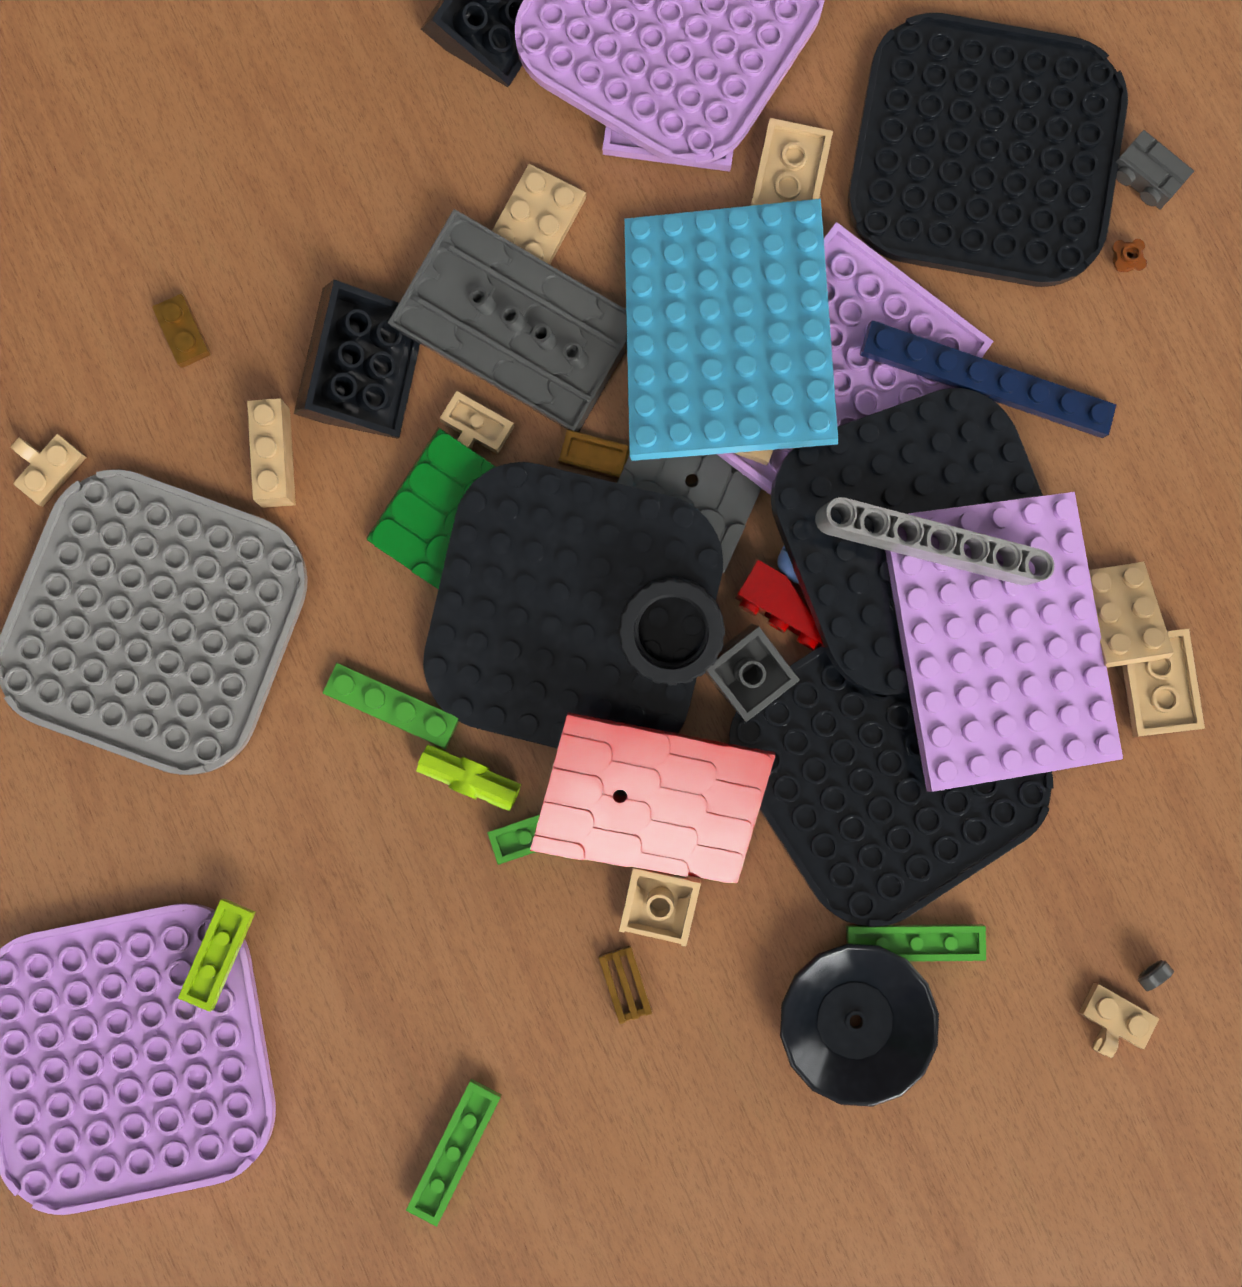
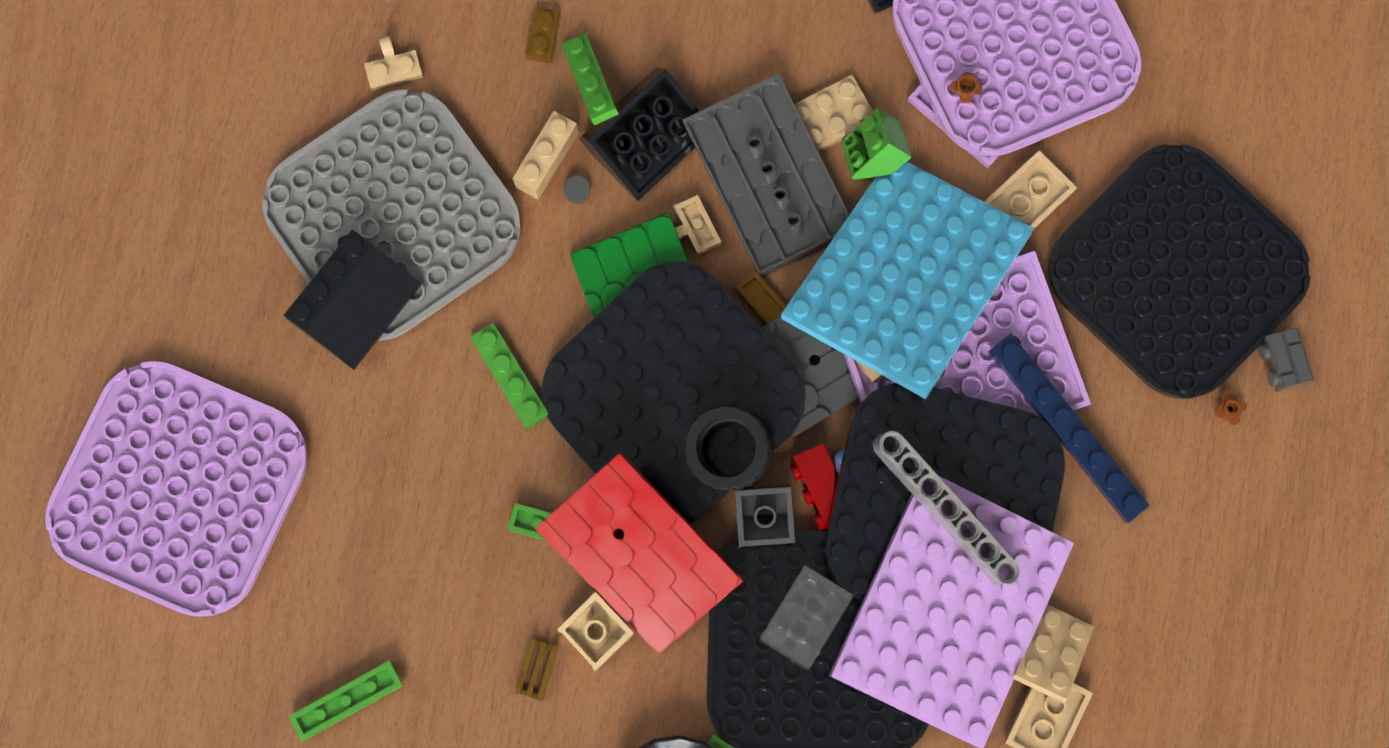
camera: 35 degrees right, 5 degrees down
lime plate [178,899,256,1012] -> none
lime piece [416,744,522,811] -> none
none -> black slope [283,229,422,370]
none -> bright green plate [562,33,619,126]
none -> dark grey tile [563,175,591,204]
none -> clear brick [759,566,854,670]
none -> bright green slope [841,108,911,180]
none -> dark orange plate [950,72,983,104]

